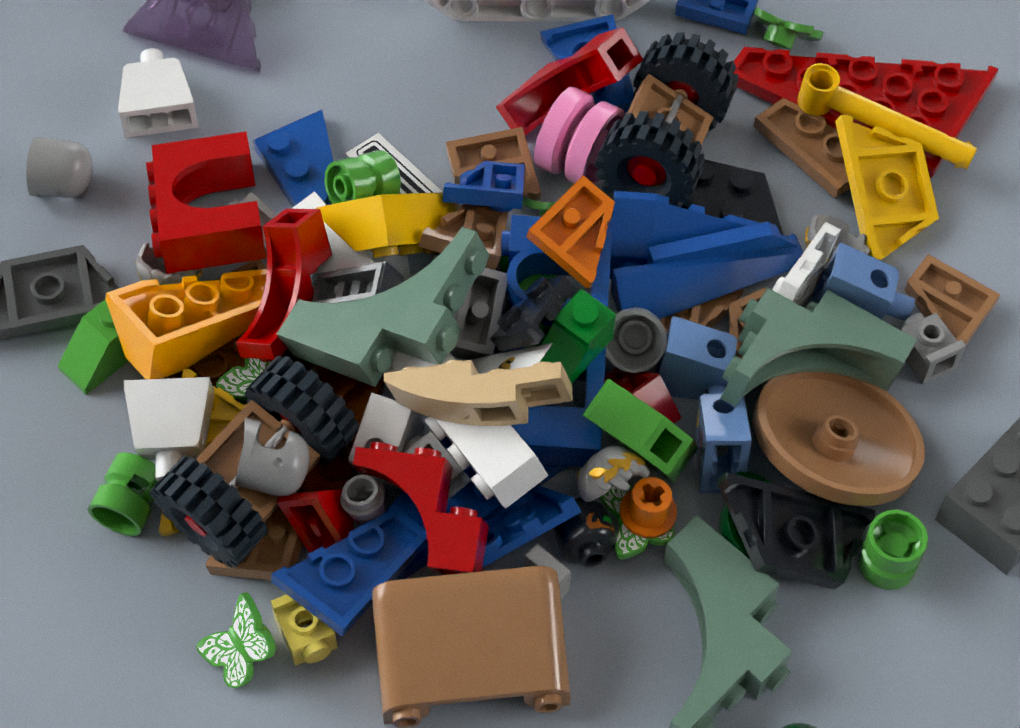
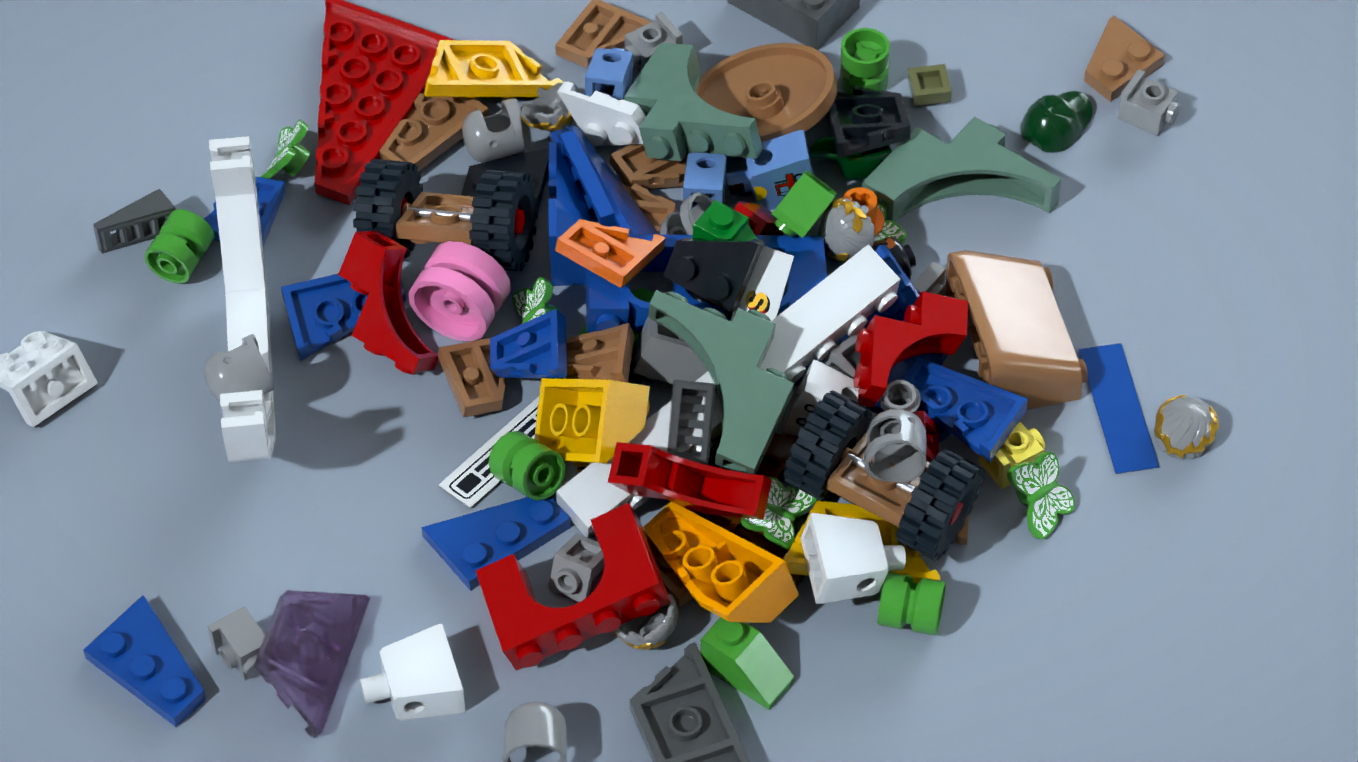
camera: 95 degrees left, 5 degrees down
tan slope [384,360,573,426] -> none
yellow piece [797,63,978,170] -> none
none -> light grey helmet [462,98,525,163]
none -> olive plate [907,64,952,106]

